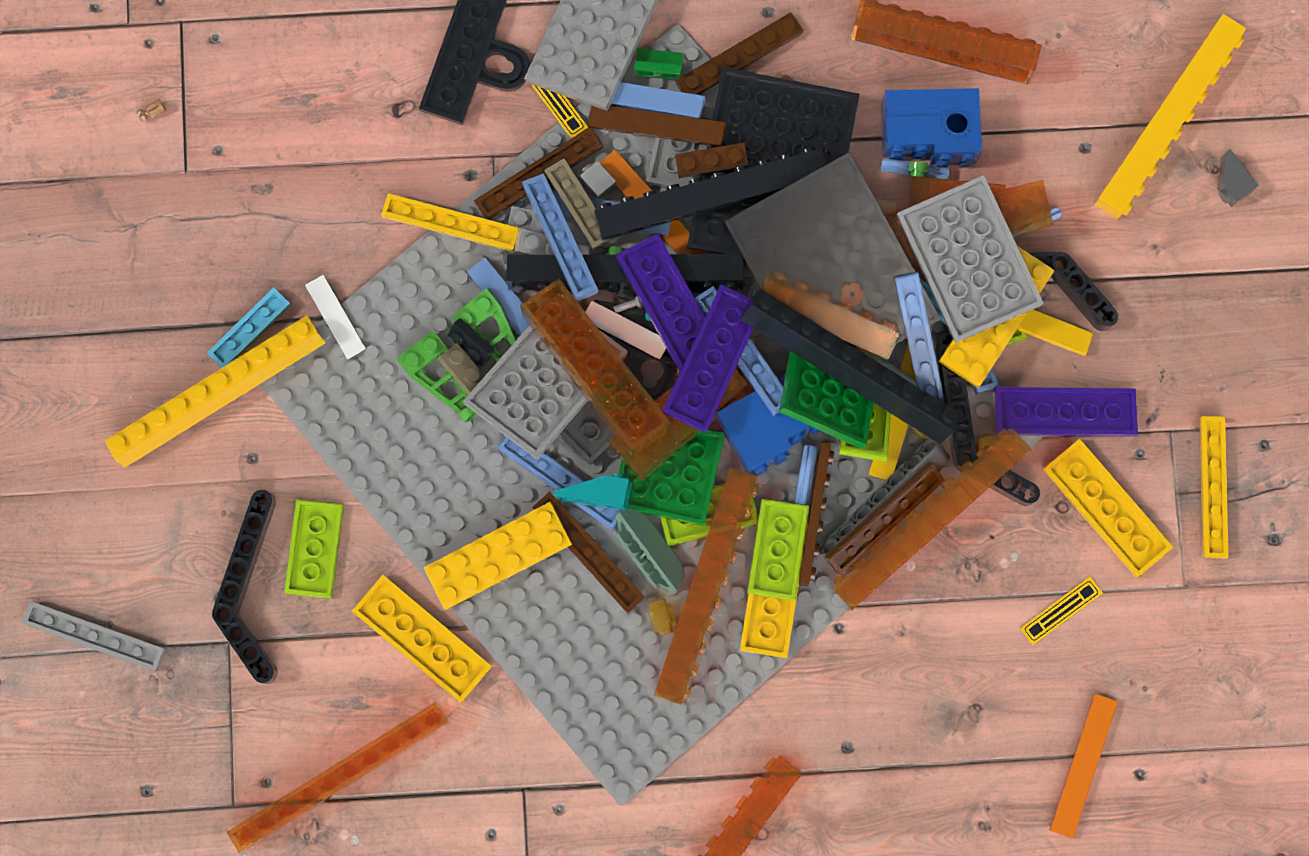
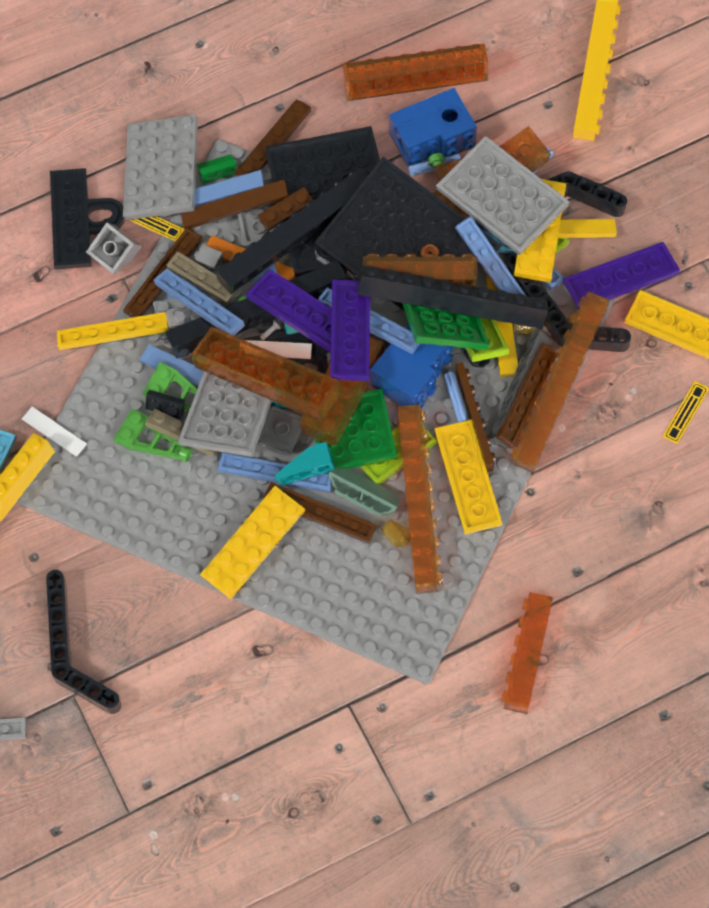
camera: 20 degrees left, 15 degrees down
clear orange brick [227,702,450,853] -> none
lime tile [284,499,344,599] -> none
yellow plate [352,575,492,704] -> none
lime tile [747,499,809,601] -> none
dark grey slope [1217,149,1259,207] -> none
none -> light grey slope [86,222,142,274]

